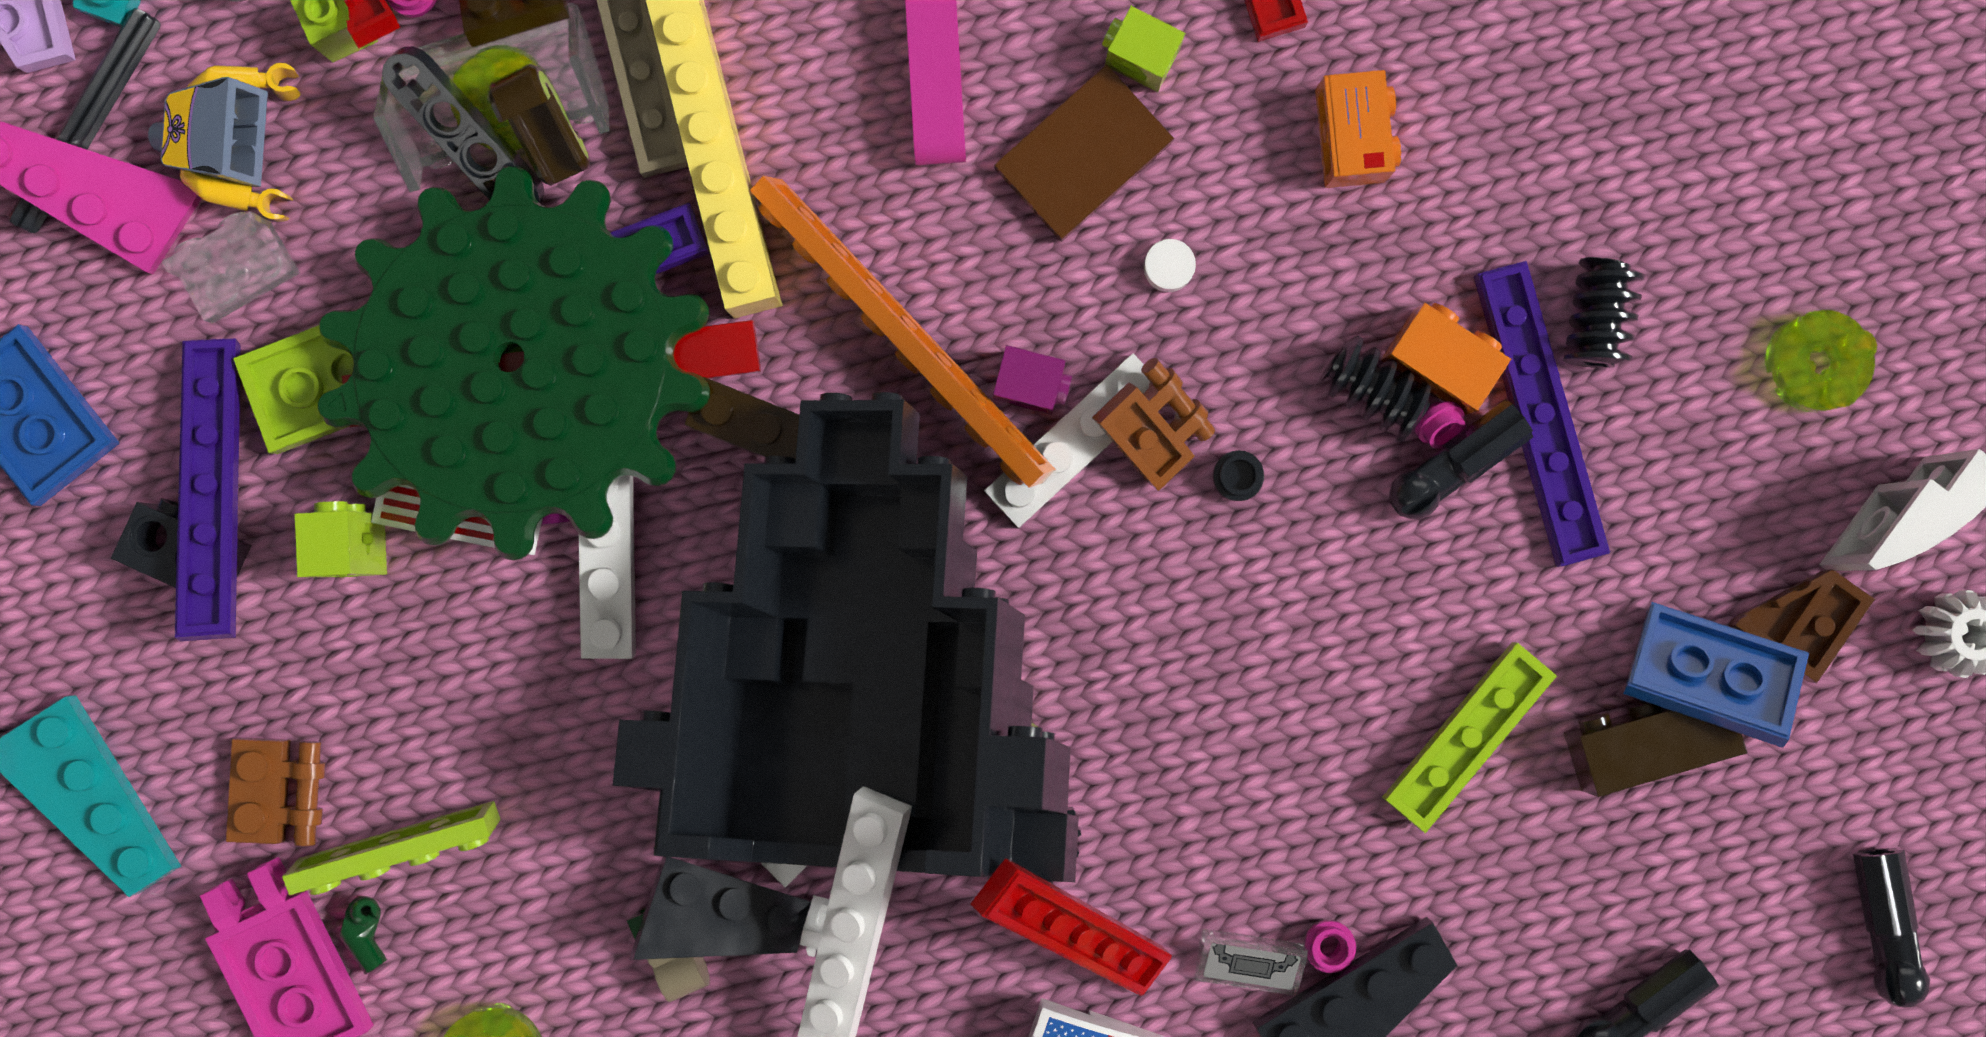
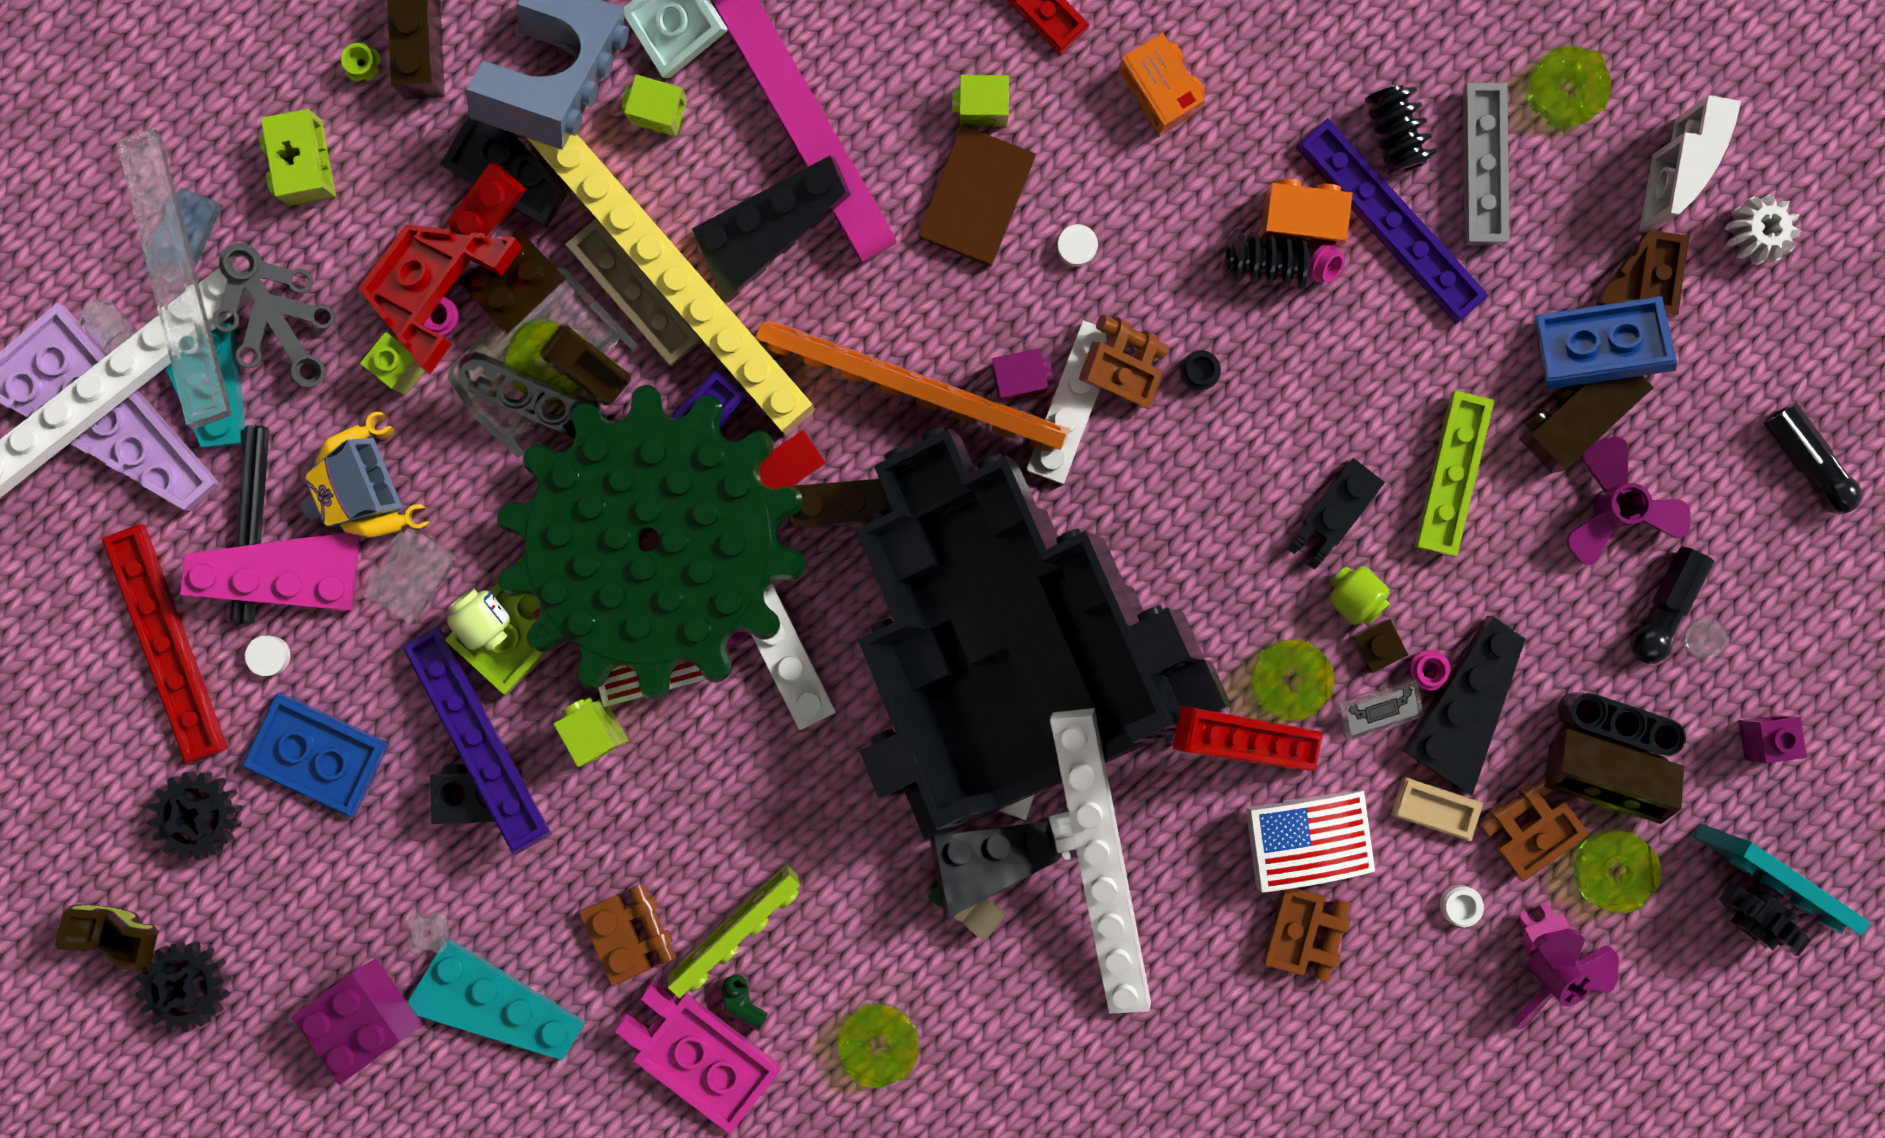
camera: 30 degrees left, 0 degrees up
black piece [1389,400,1533,520] -> none
none -> white tile [245,636,291,676]
none -> clear plate [407,912,449,955]
none -> yellowish green head [447,588,510,651]
none -> black wing [692,155,851,302]
none -> clear neon green plate [1251,639,1335,721]
none -> black hinge [1287,458,1385,570]
none -> lime head [1329,566,1390,626]
none -> dark brown plate [1351,619,1408,673]
none -> light grey plate [1463,83,1509,245]
none -> magenta piece [1566,436,1690,565]

